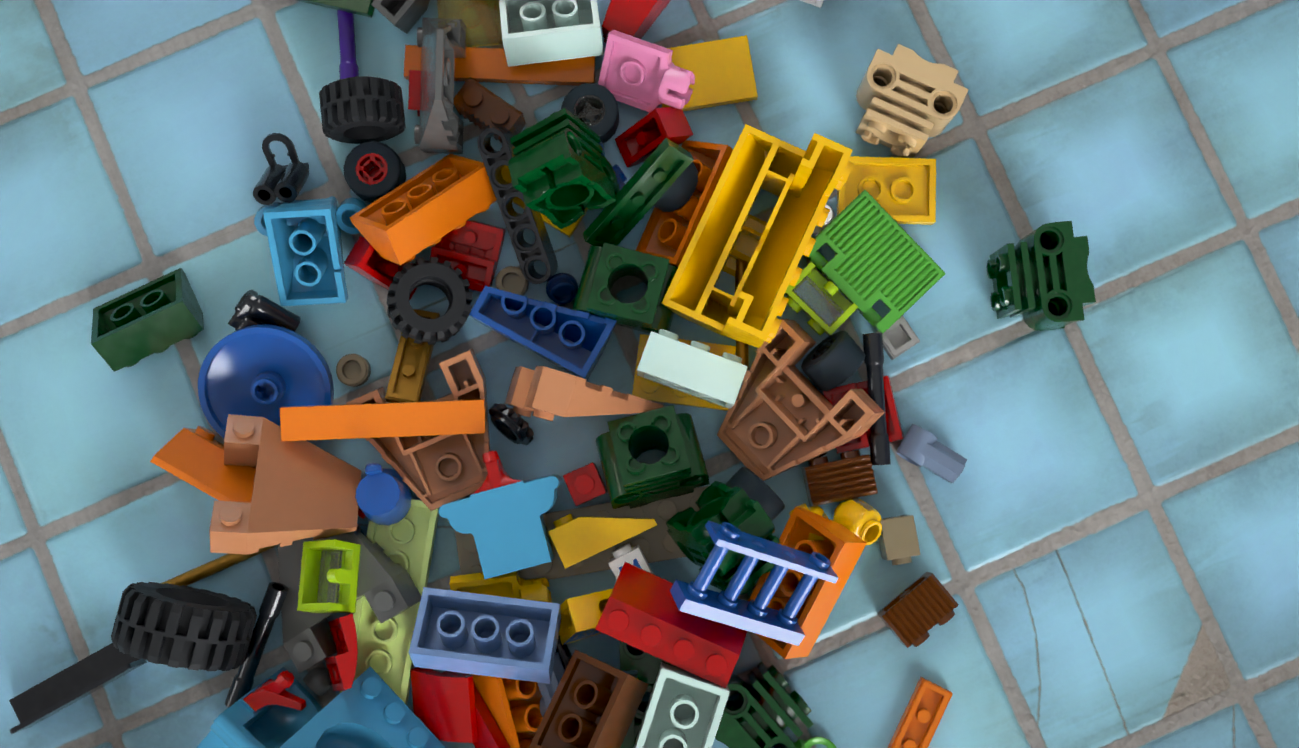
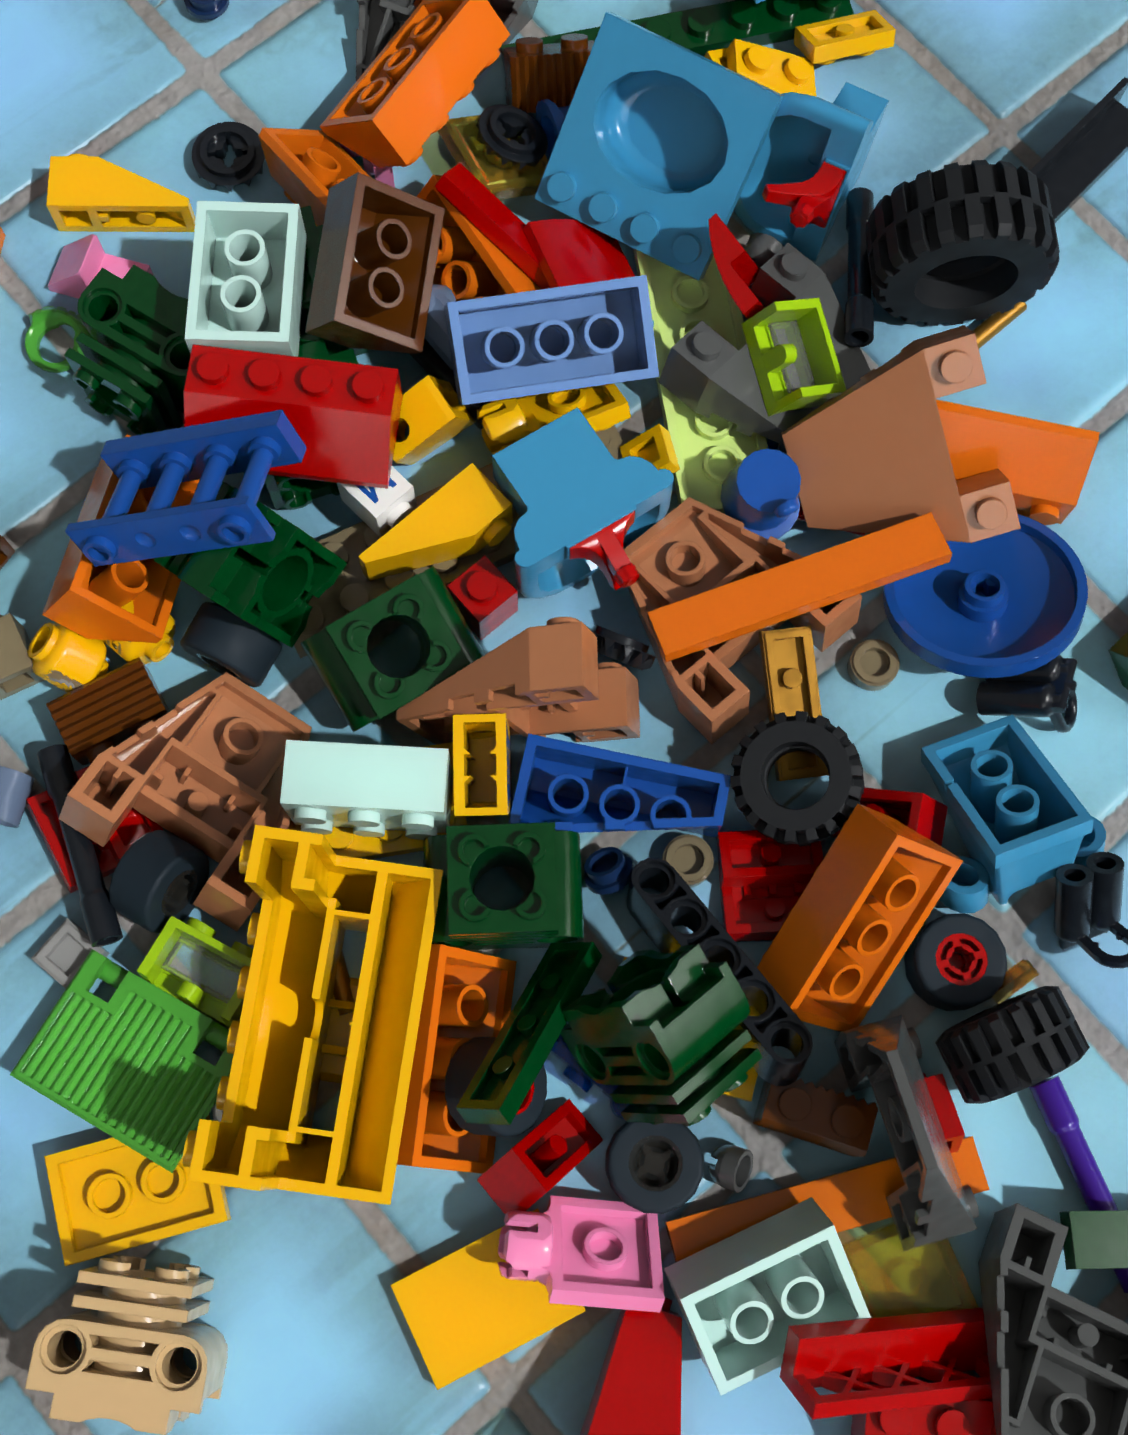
camera: 155 degrees right, 10 degrees down
none -> yellow torso [453,713,512,817]
none -> yellow plate [620,424,680,473]
none -> dark grey hinge [708,1144,753,1193]
none -> clear orange tile [992,959,1040,1005]

